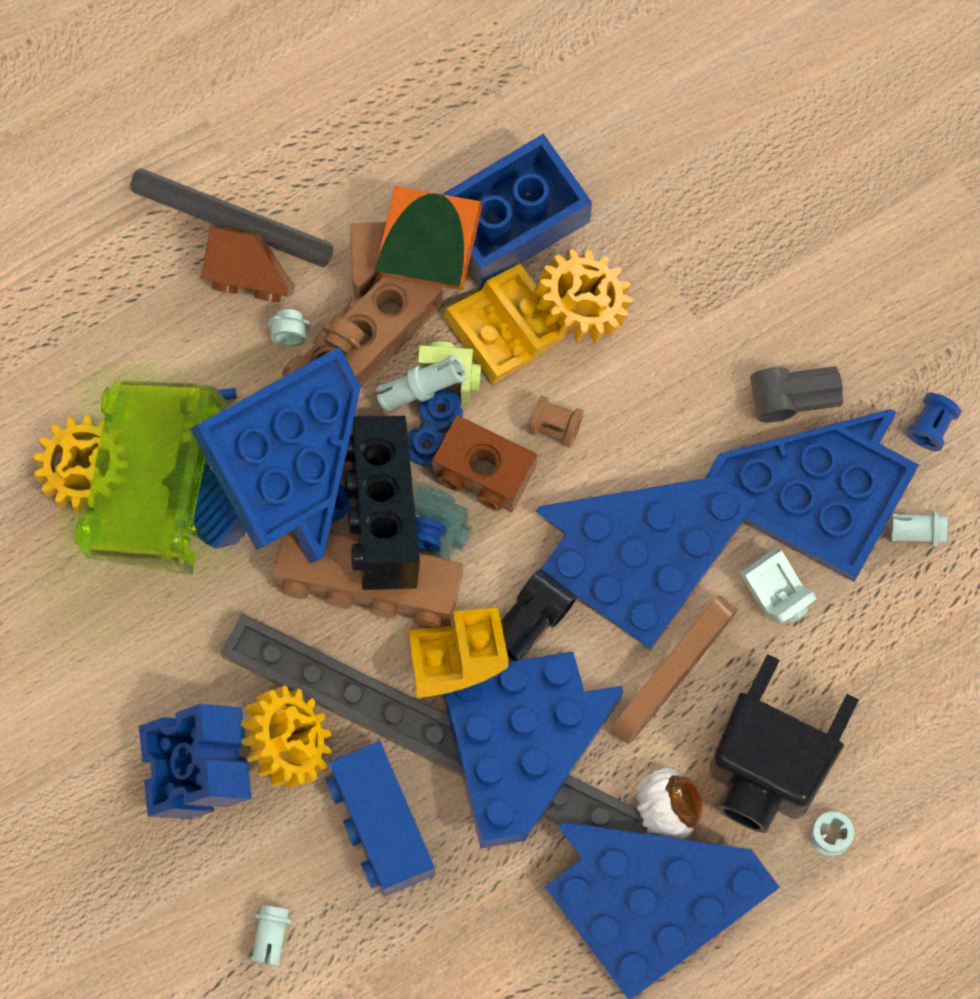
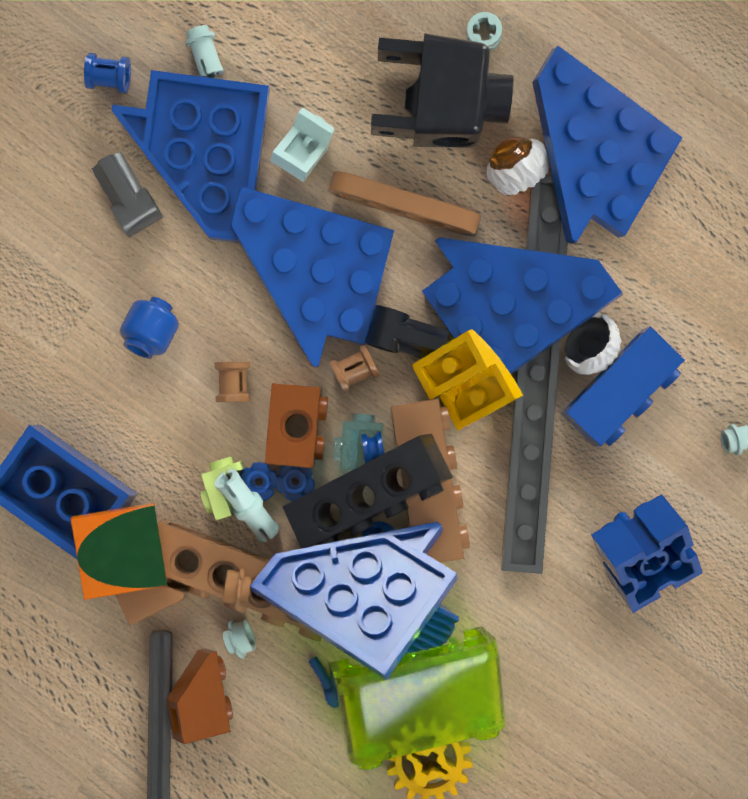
camera: 115 degrees left, 15 degrees up
yellow gear [241,686,332,789] -> none
yellow slope [443,263,570,384] -> none
yellow gear [535,249,633,343] -> none
none -> blue head [119,297,179,359]
none -> medium nougat bush [329,345,380,393]
none -> hair [565,313,622,375]

